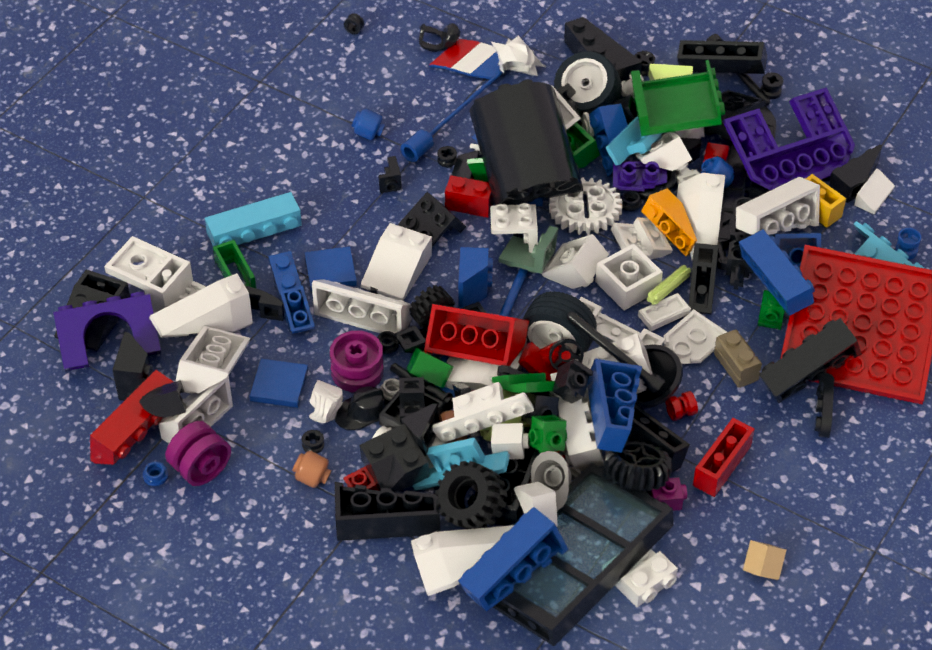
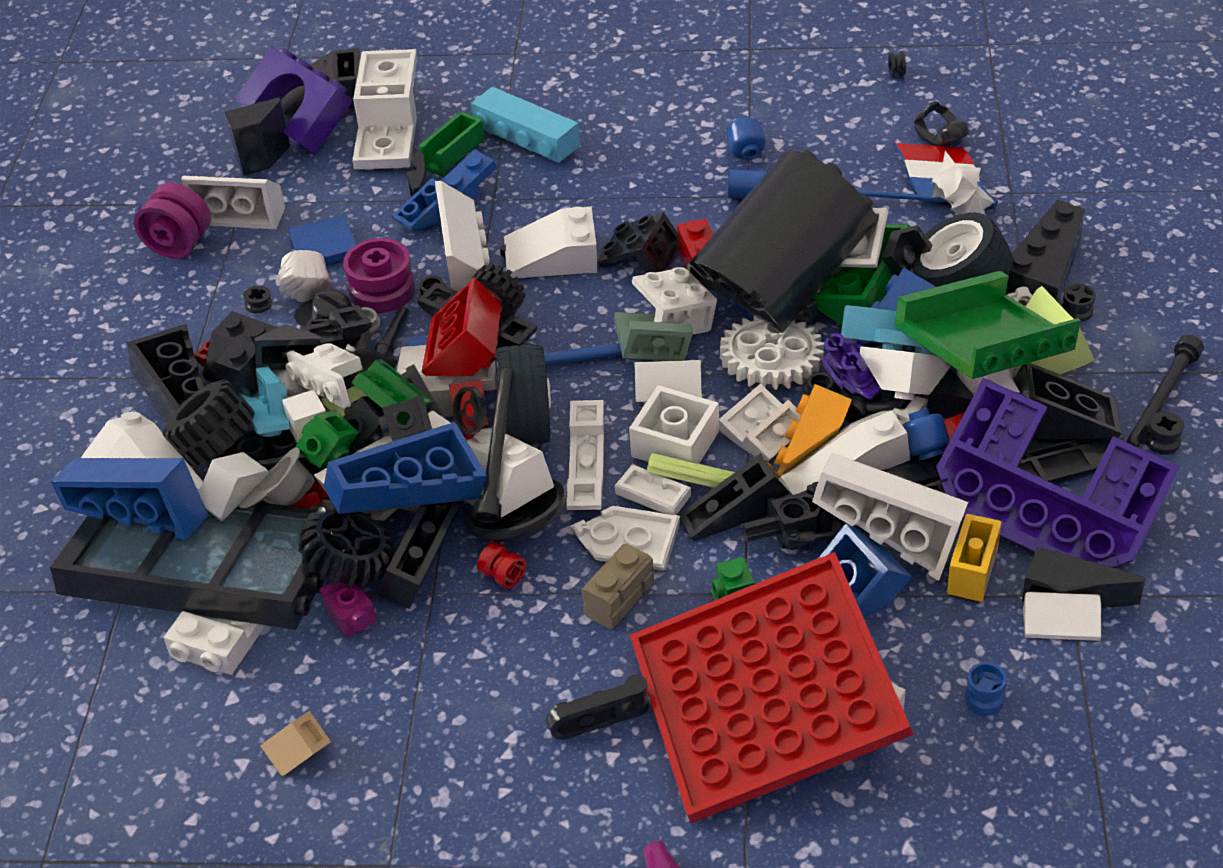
camera: 65 degrees right, 5 degrees down
red slope [90,370,174,465] -> none
black brick [139,380,187,417] -> none
white wedge [149,273,253,338] -> none
white slope [175,326,250,393] -> none
nougat head [292,451,331,488] -> none
blue tile [304,246,357,292] -> none
black bracket [378,156,402,193] -> none
green slope [406,347,454,388] -> none
blue slope [458,247,493,309] -> none
black brick [677,40,767,74] -> none
red brick [692,418,755,497] -> none
blue brick [739,229,815,316] -> none
black wedge [759,318,862,403] -> none
medium azure bracket [853,221,924,268] -> none

